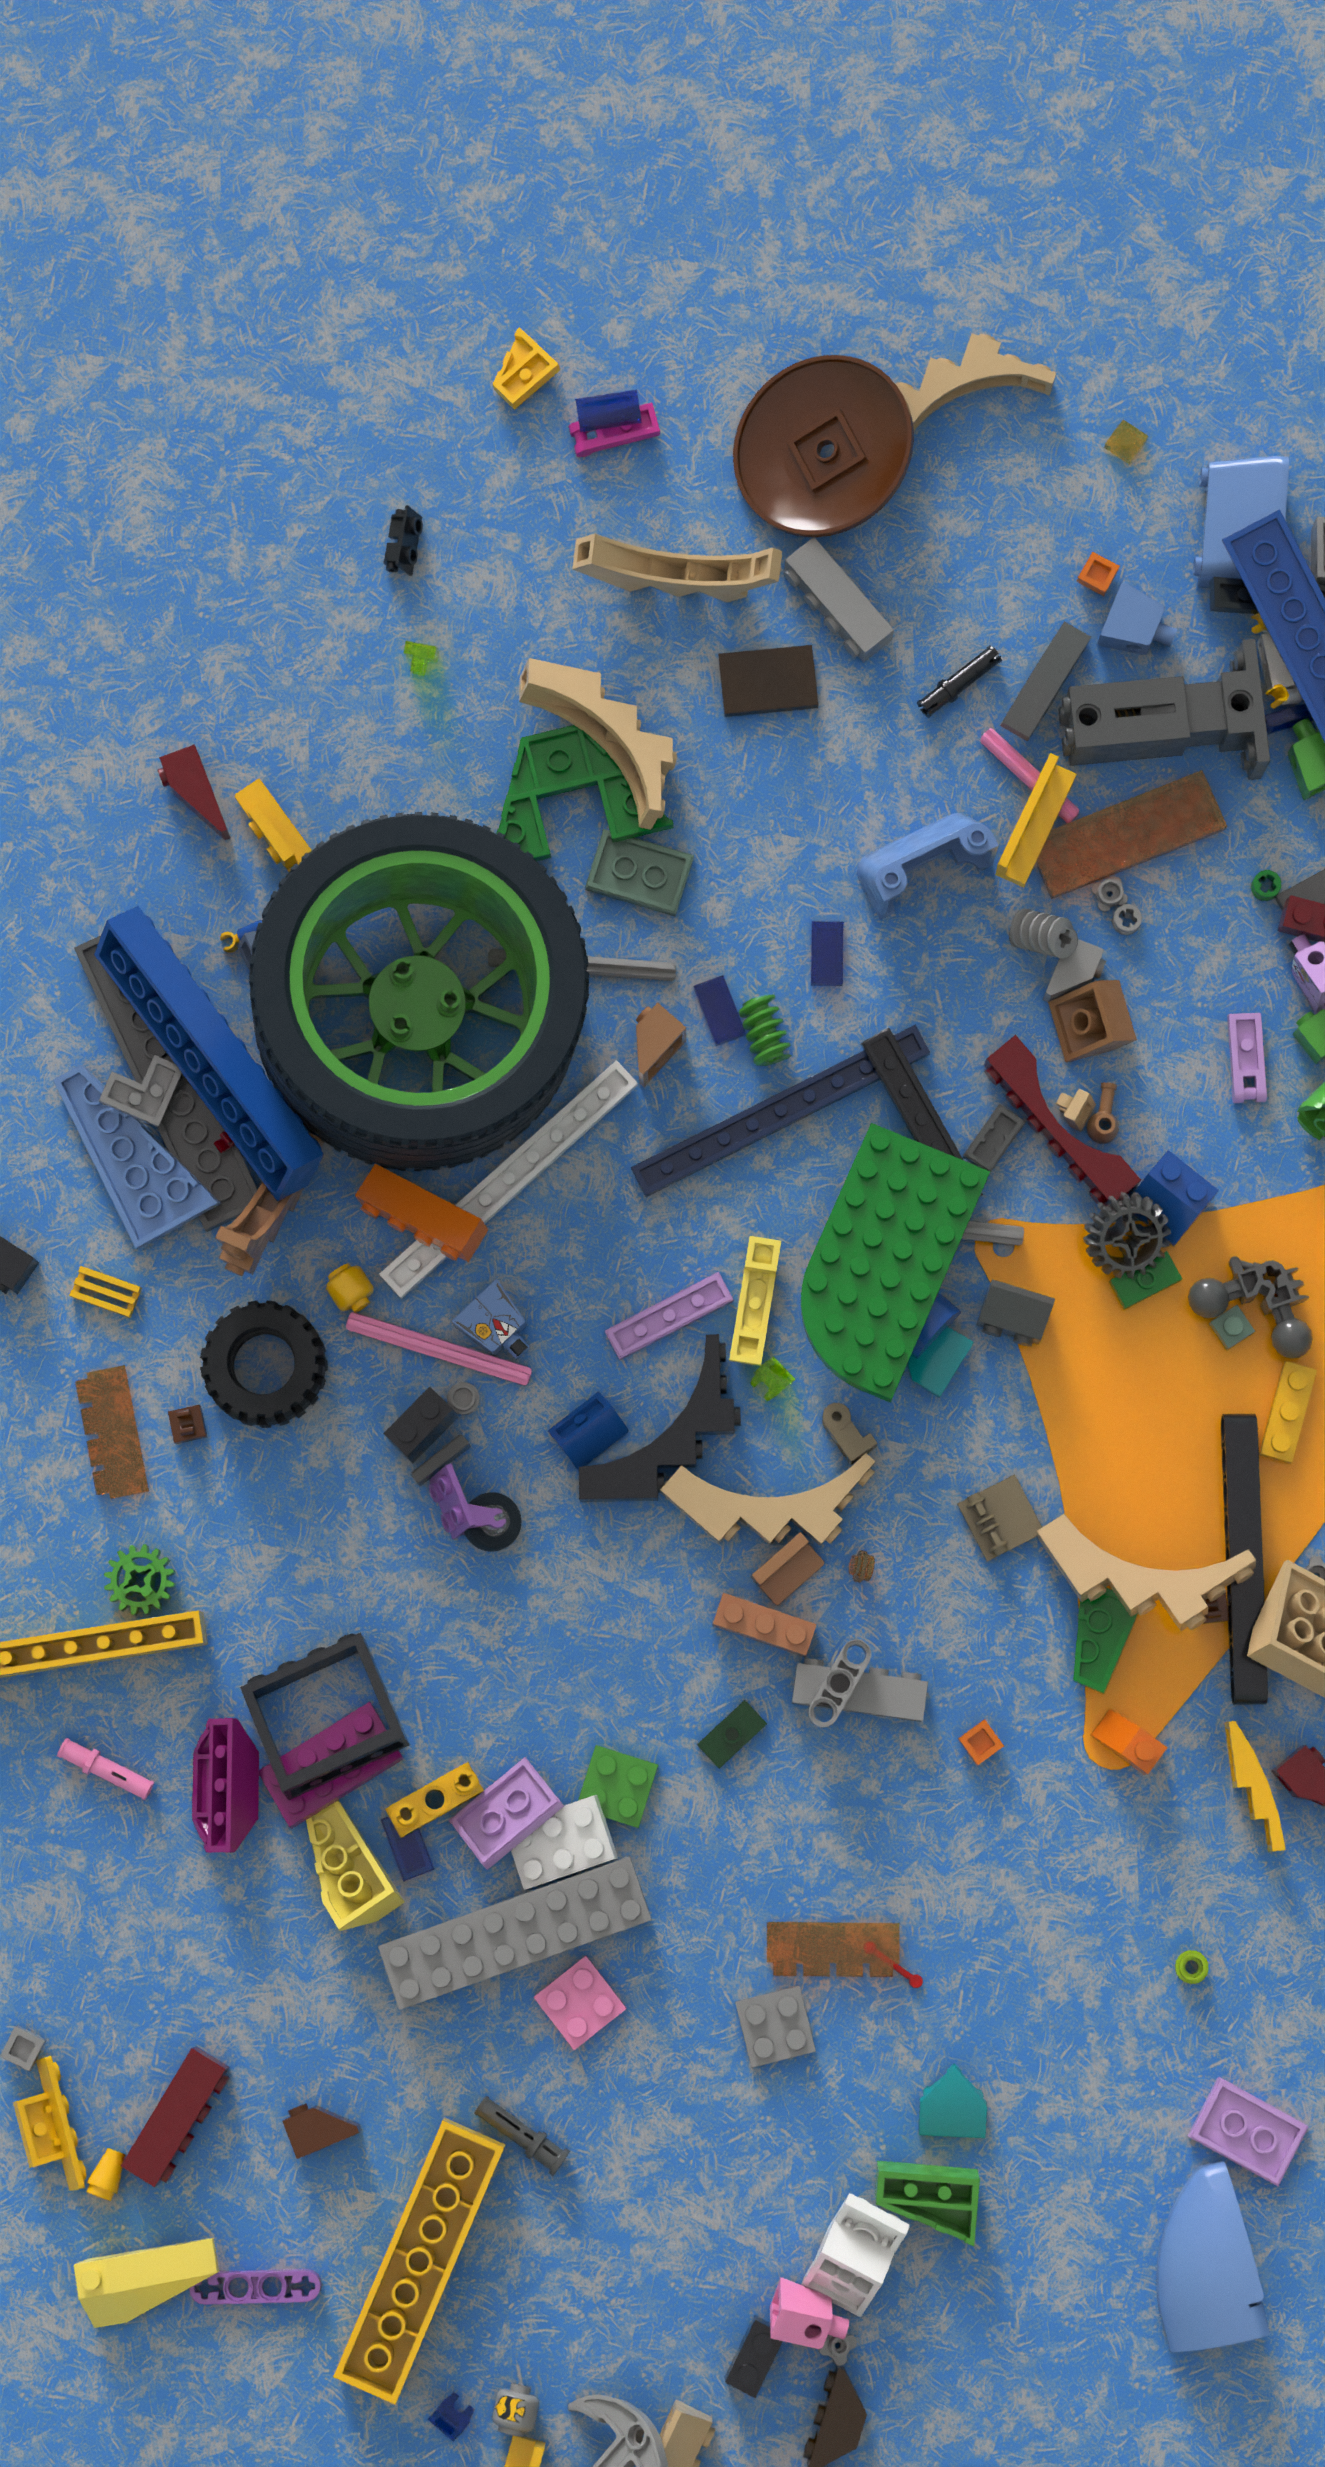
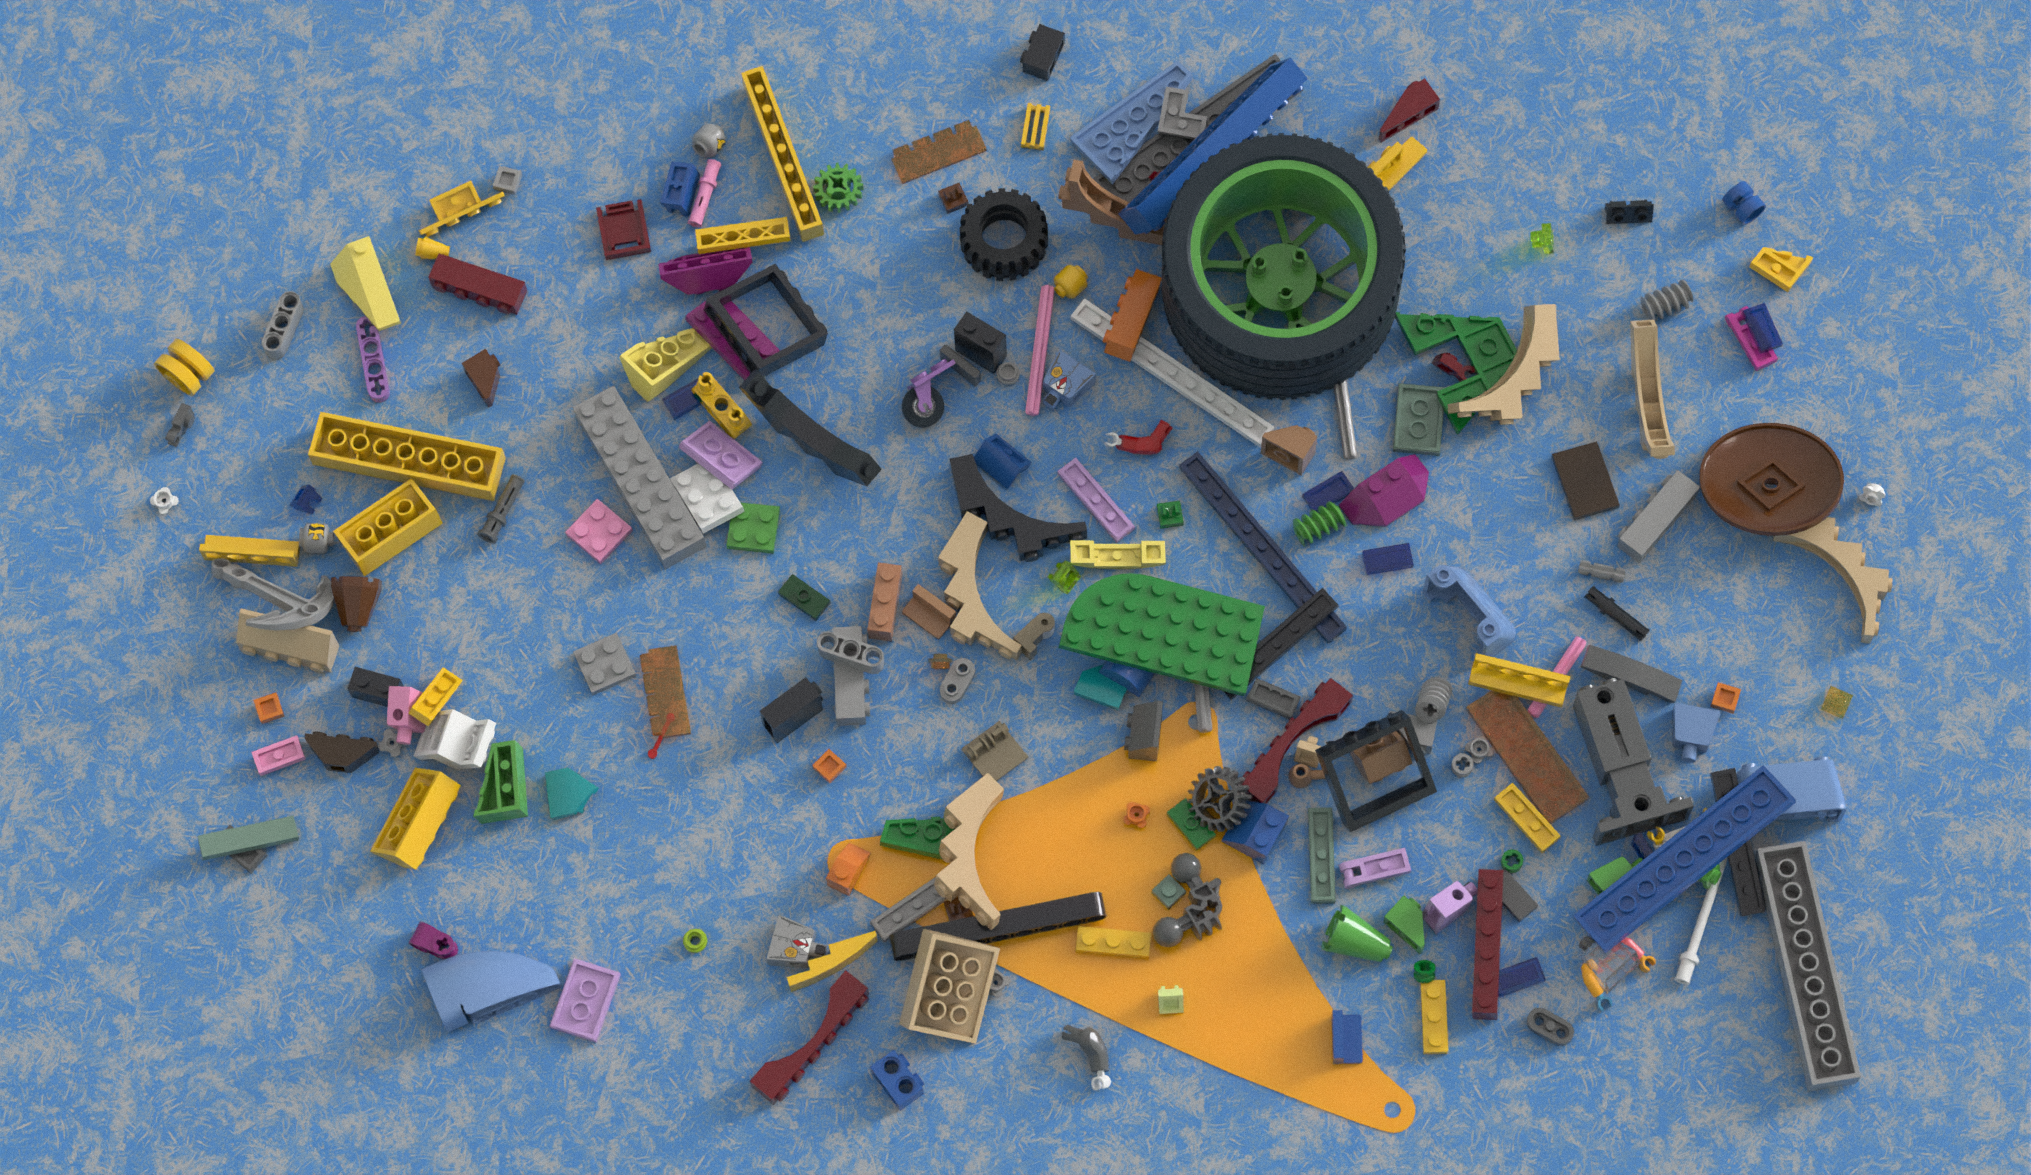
camera: 80 degrees right, 10 degrees down
none -> light grey beam [262,291,304,360]
none -> reddish brown cone [331,576,382,632]
none -> yellow slope [333,478,443,577]
none -> yellow slope [370,768,461,870]
none -> yellow plate [408,667,463,727]
none -> magenta piece [409,921,458,960]
none -> dark red container [596,199,651,261]
none -> blue hinge [660,161,700,216]
none -> light grey head [692,123,726,158]
none -> yellow fence [695,217,790,254]
none -> black arch [739,370,882,486]
none -> black brick [760,677,823,743]
none -> light grey torso [766,915,827,968]
none -> light grey tile [870,877,948,943]
none -> light grey plate [940,658,975,704]
none -> red arm [1104,420,1173,455]
none -> orange plate [1123,802,1150,828]
none -> green tile [1157,500,1184,529]
none -> sand green tile [1308,808,1336,904]
none -> black window [1315,710,1437,832]
none -> magenta wedge [1339,454,1429,527]
none -> dark red plate [1431,353,1475,382]
none -> yellow plate [1494,782,1561,853]
none -> light grey axle [1578,560,1626,583]
none -> light grey piece [1640,279,1693,321]
none -> blue wheel [1722,181,1766,225]
none -> white plate [1859,483,1886,506]

